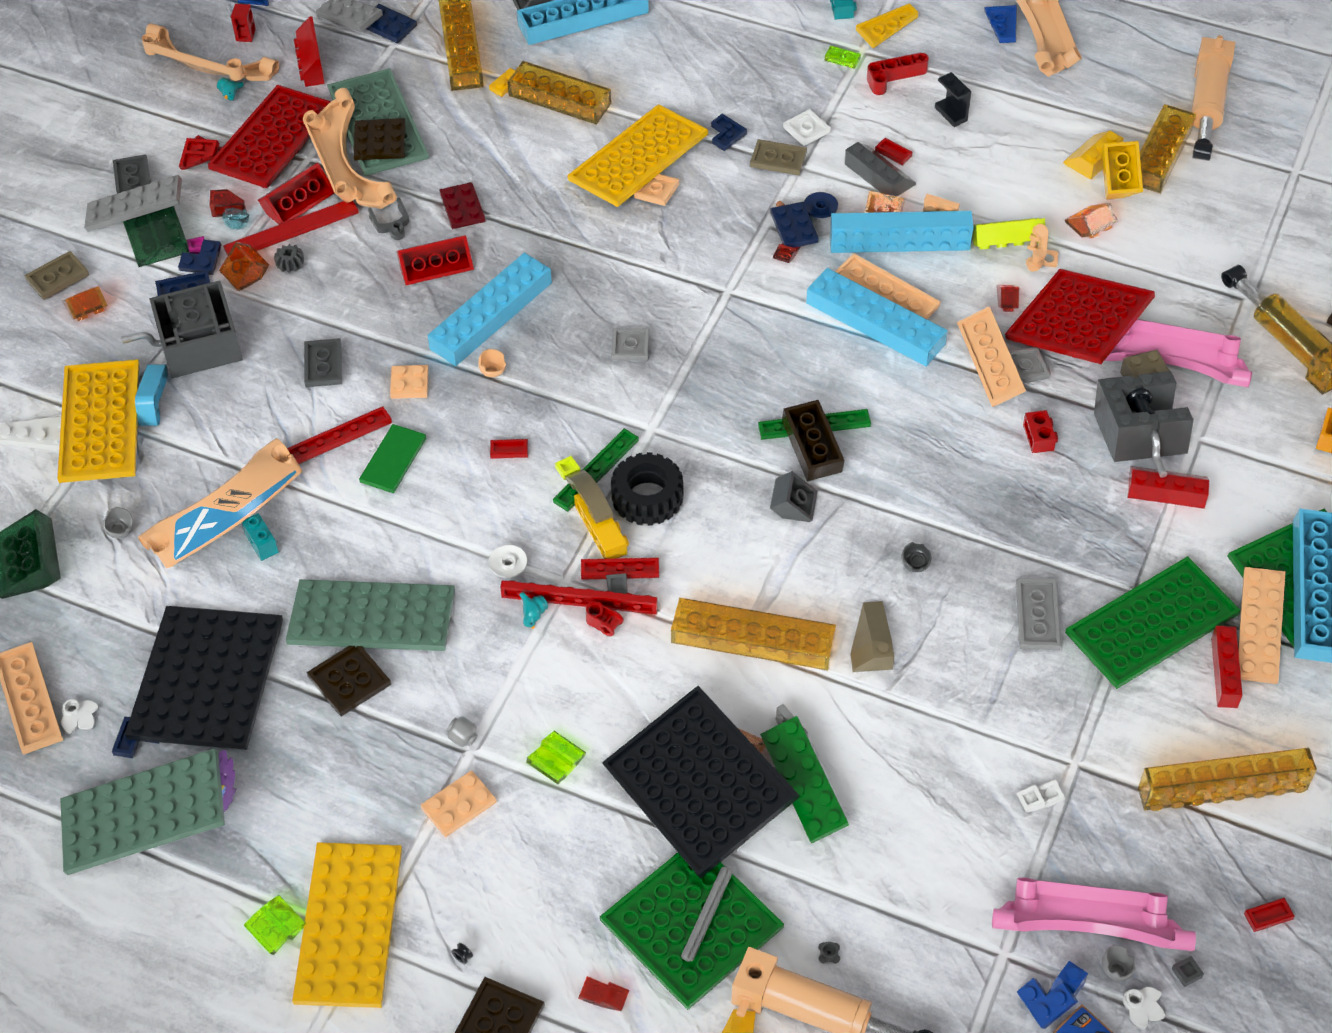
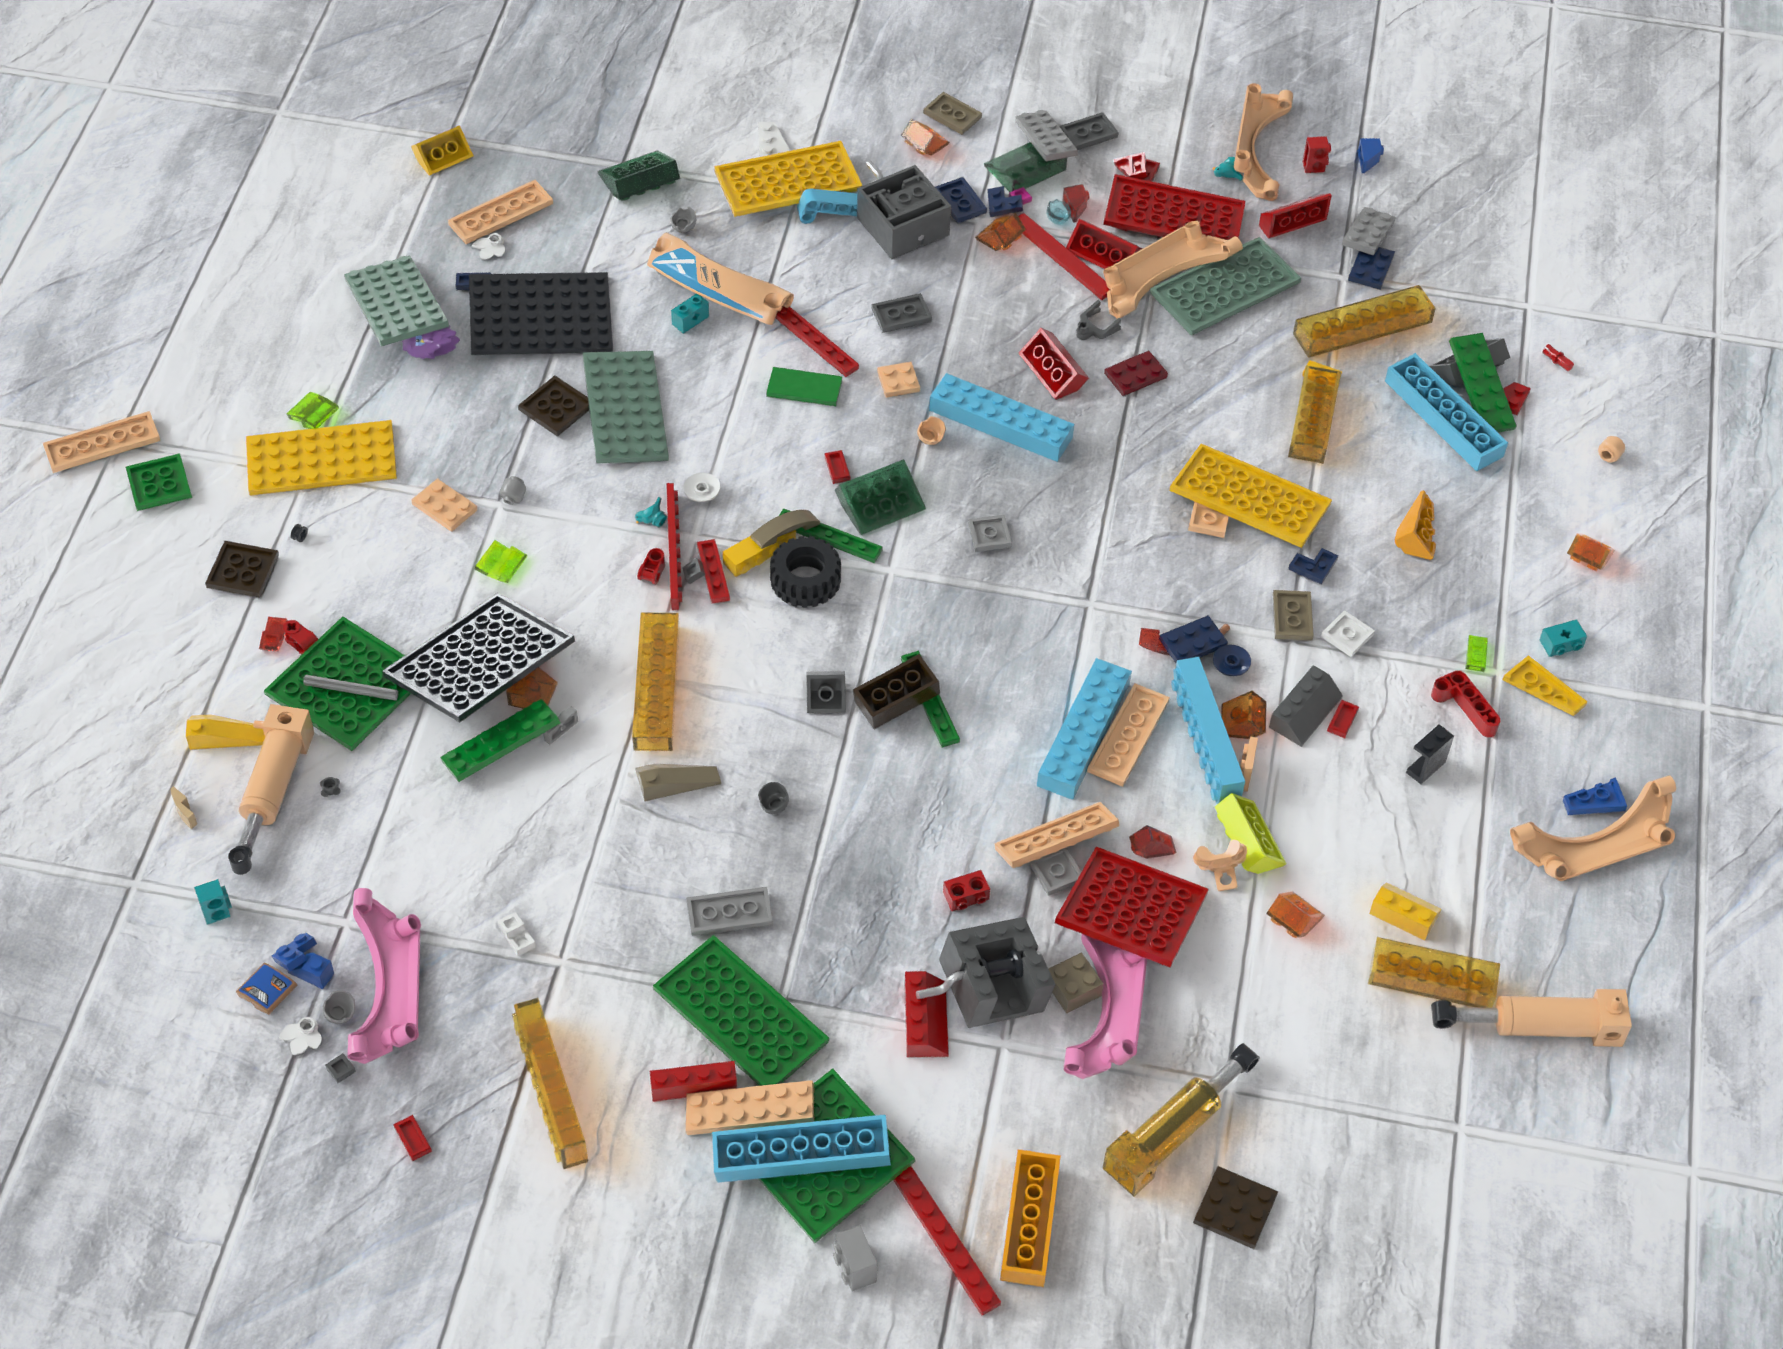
camera: 75 degrees right, 0 degrees up
dark grey gear [274,243,304,273] -> none
dark brown plate [353,118,406,161] -> none
neon yellow plate [555,456,580,480] -> none
yellow slope [1101,141,1143,199] -> none
none -> red piece [283,620,318,655]
none -> clear green slope [835,459,926,535]
none -> light orange wedge [1395,490,1436,560]

